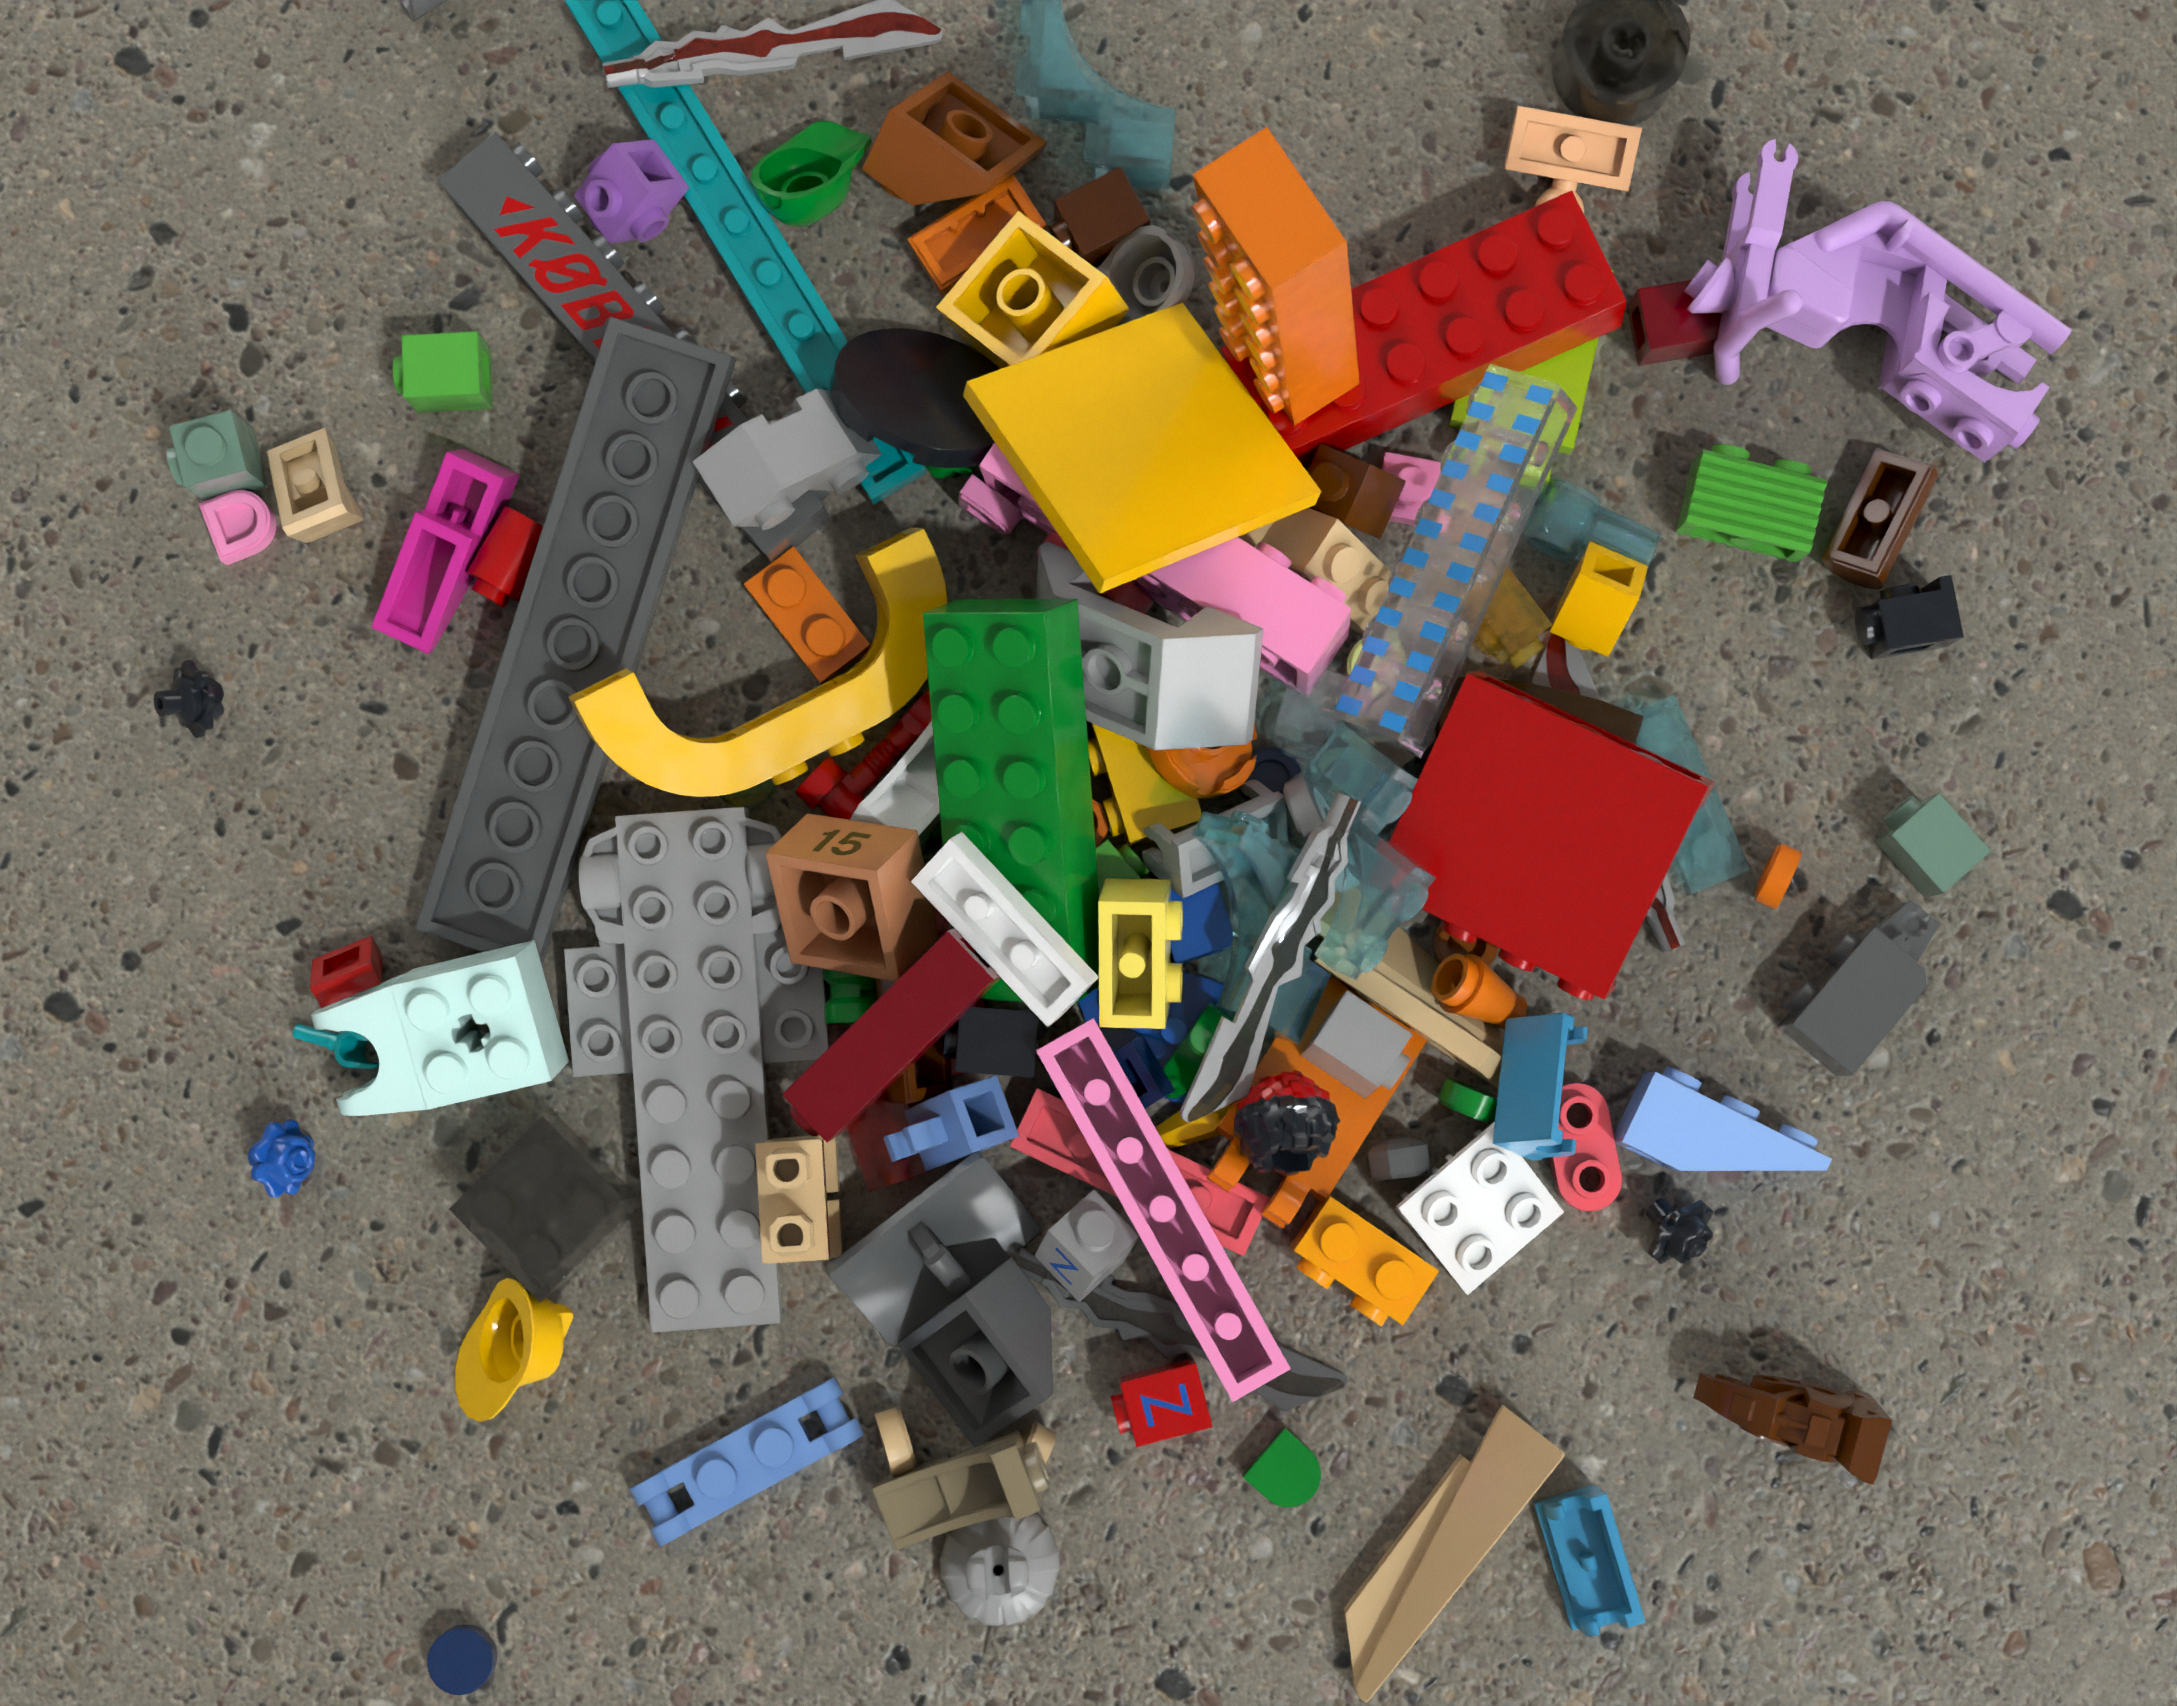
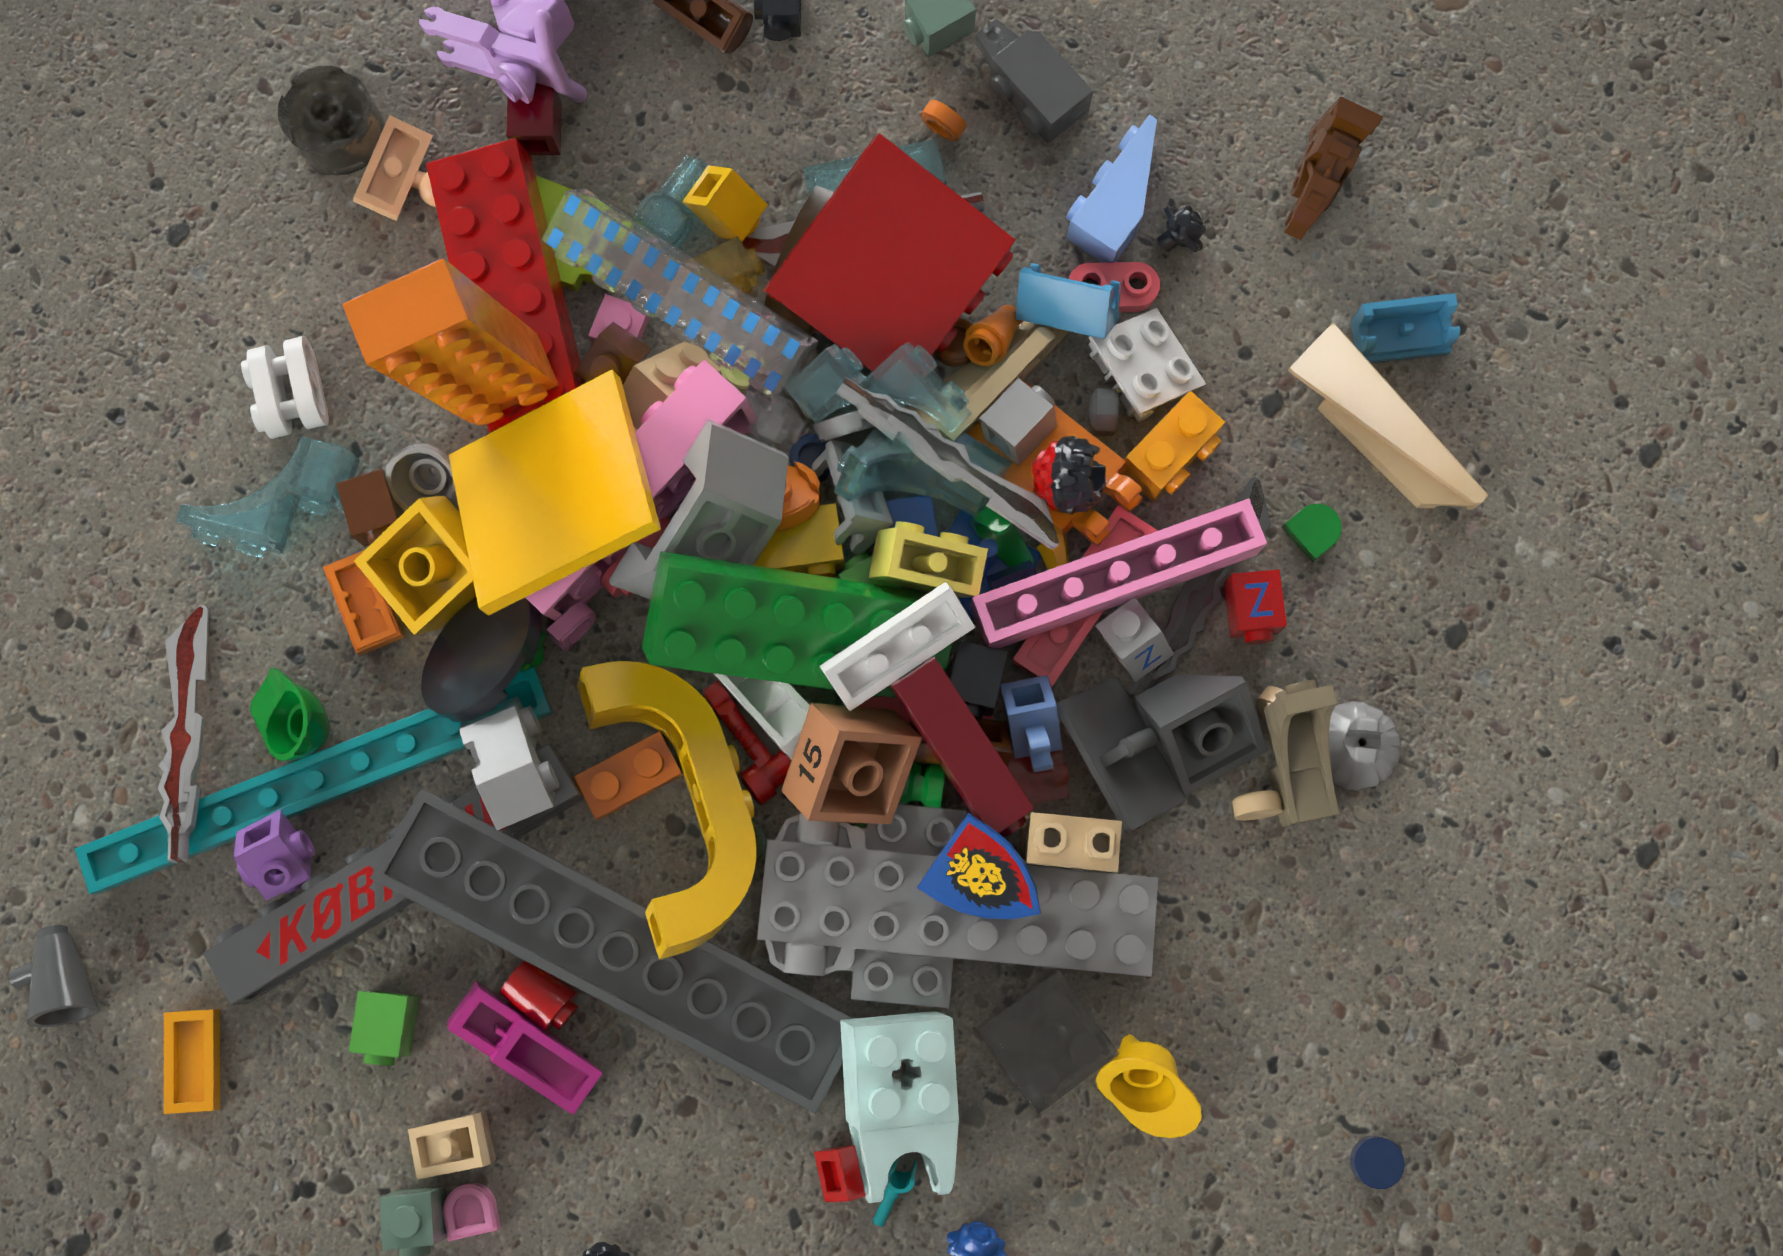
camera: 80 degrees left, 5 degrees down
medium blue plate [629,1376,865,1547] -> none
dark orange slope [862,71,1047,206] -> none
green tile [1438,1077,1498,1124] -> none
bright green brick [1675,444,1827,562] -> none
none -> light orange tile [164,1009,220,1114]
none -> white brick [241,336,329,439]
none -> shield [917,813,1041,919]

